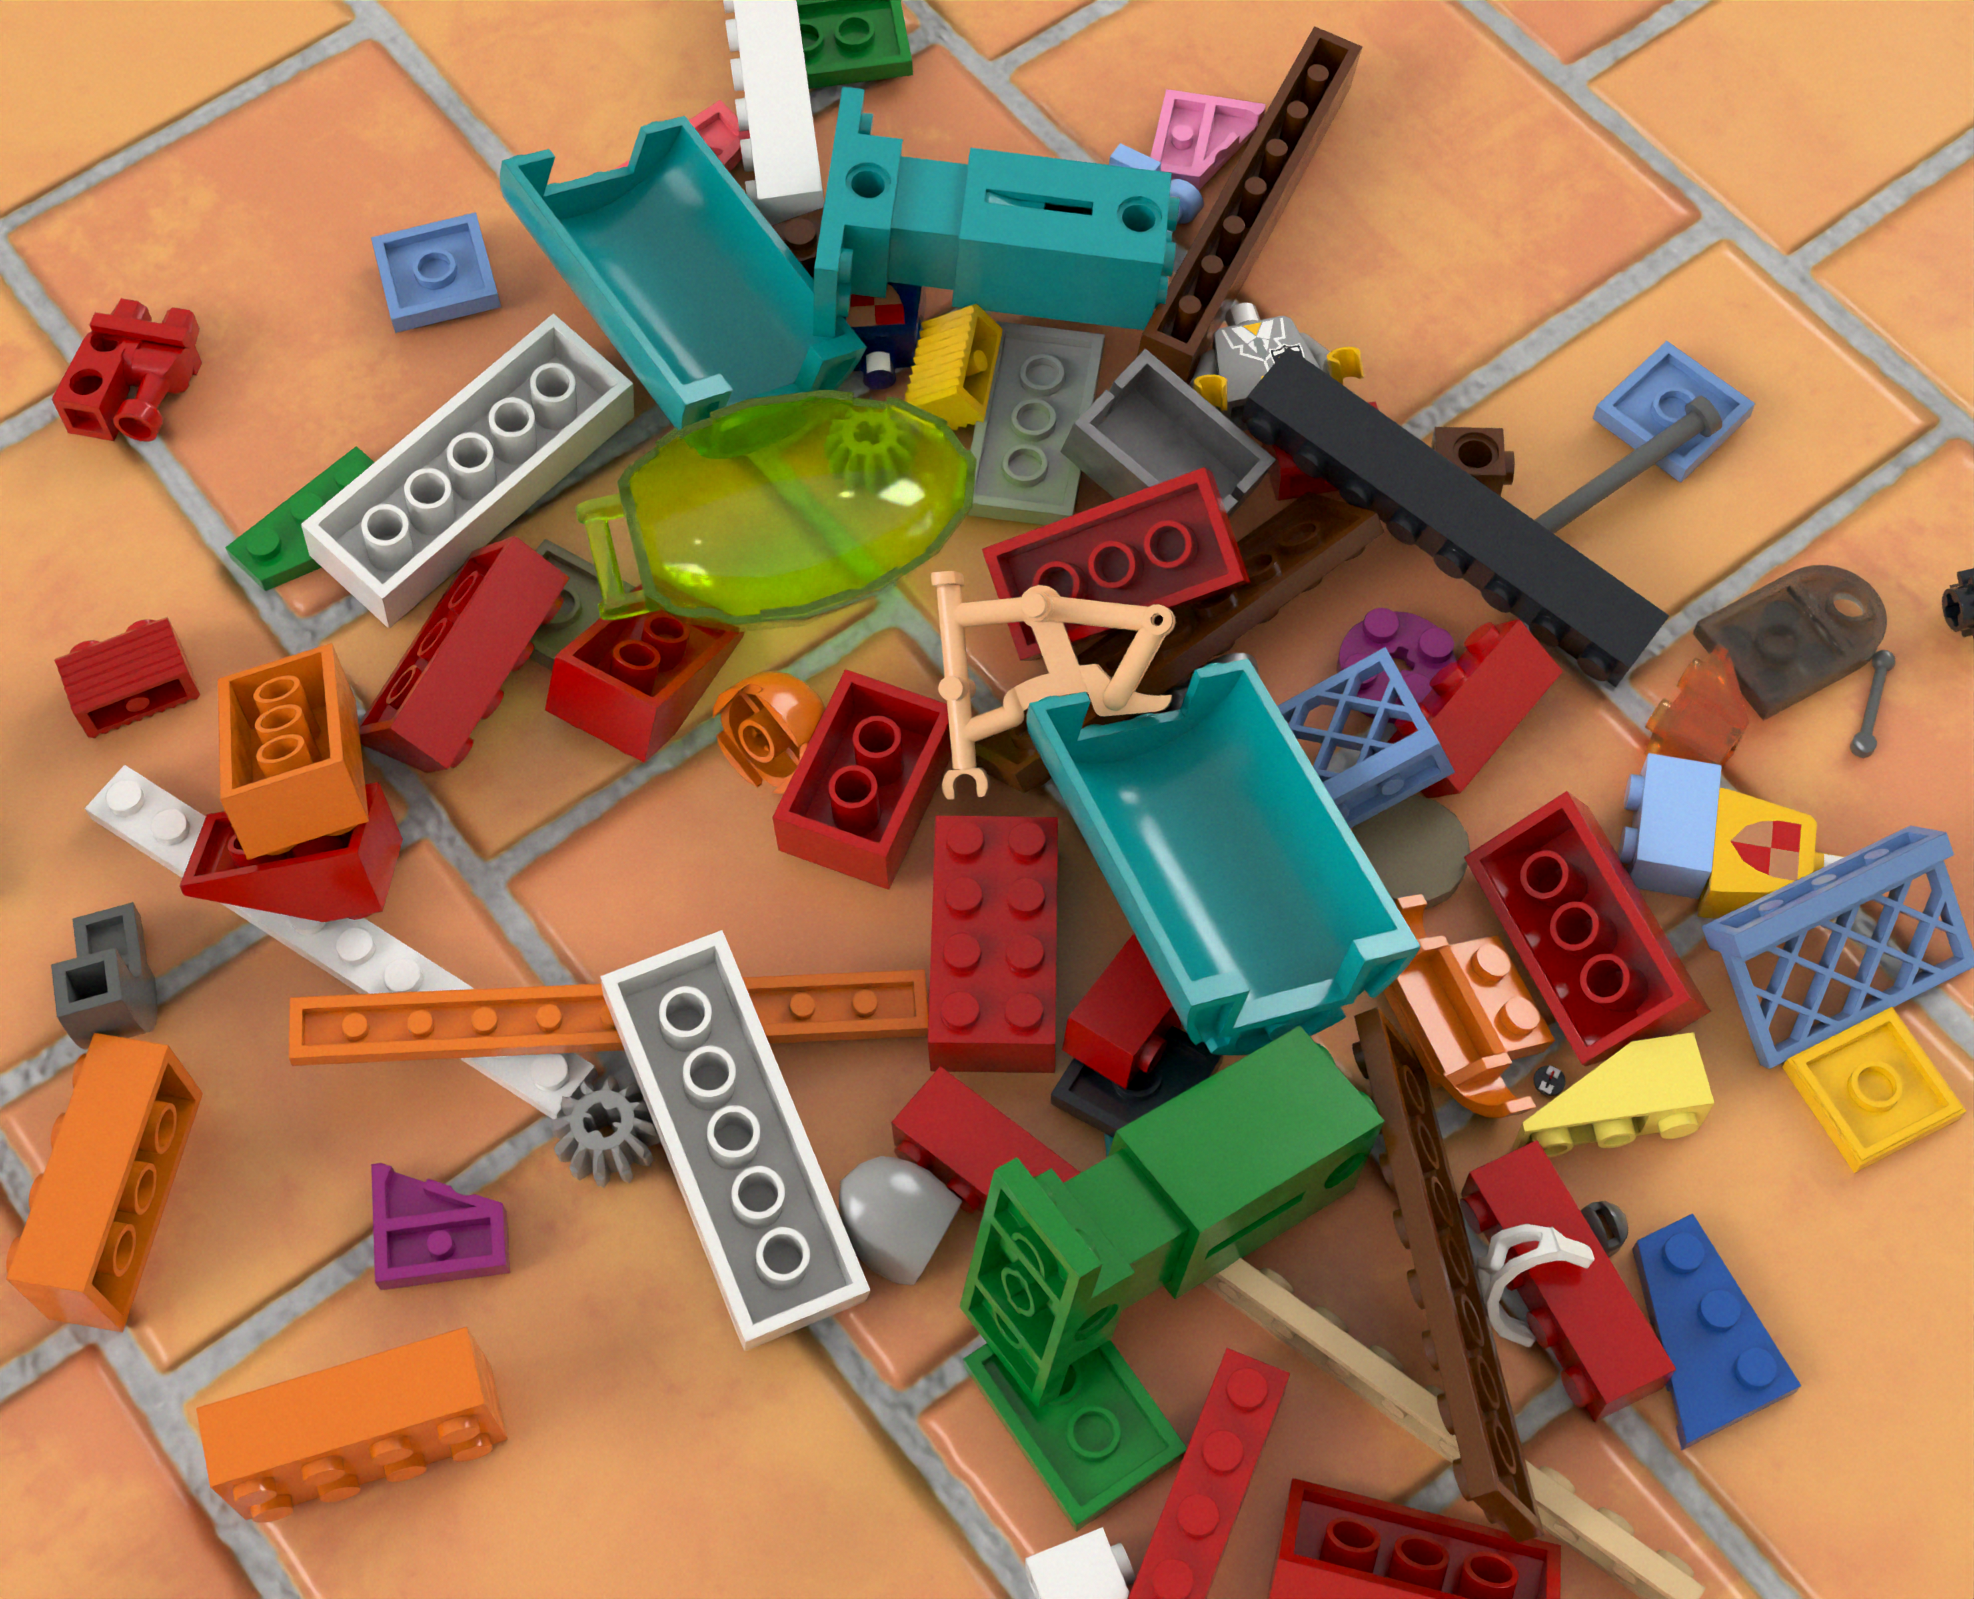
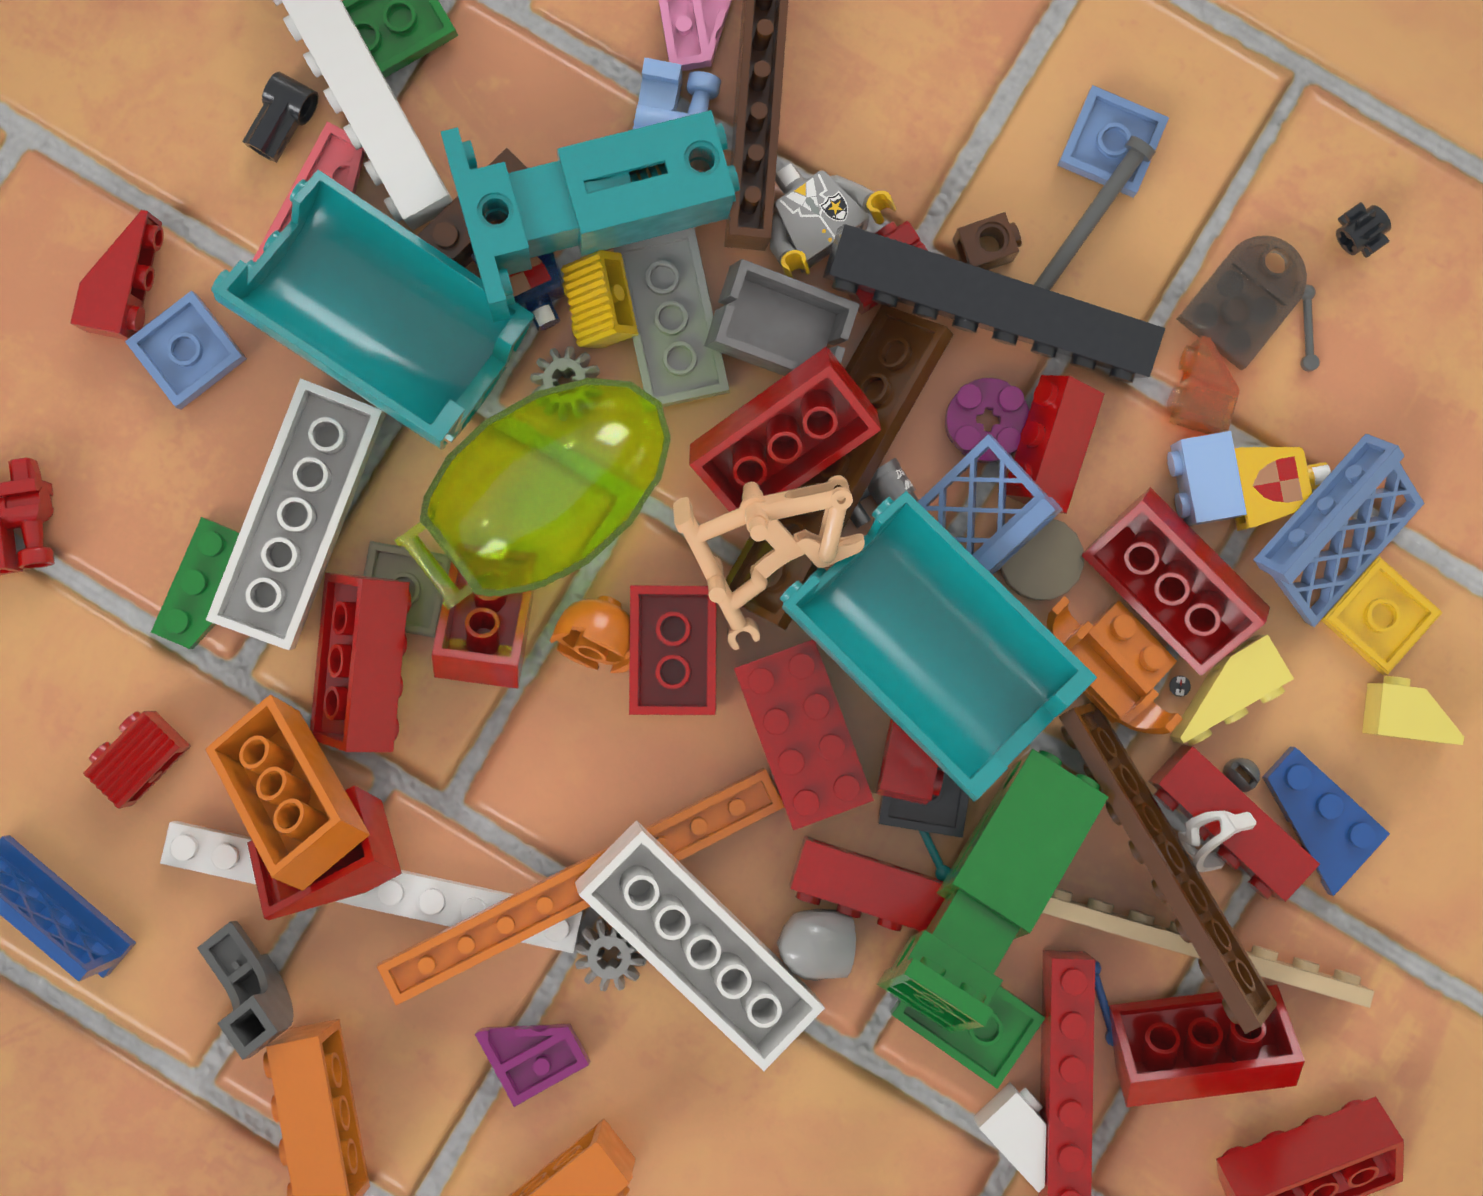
camera: 20 degrees left, 25 degrees up
none -> red slope [70,210,164,340]
none -> black piece [242,71,319,163]
none -> blue hinge [1095,960,1114,1046]
none -> light yellow slope [1362,676,1464,745]

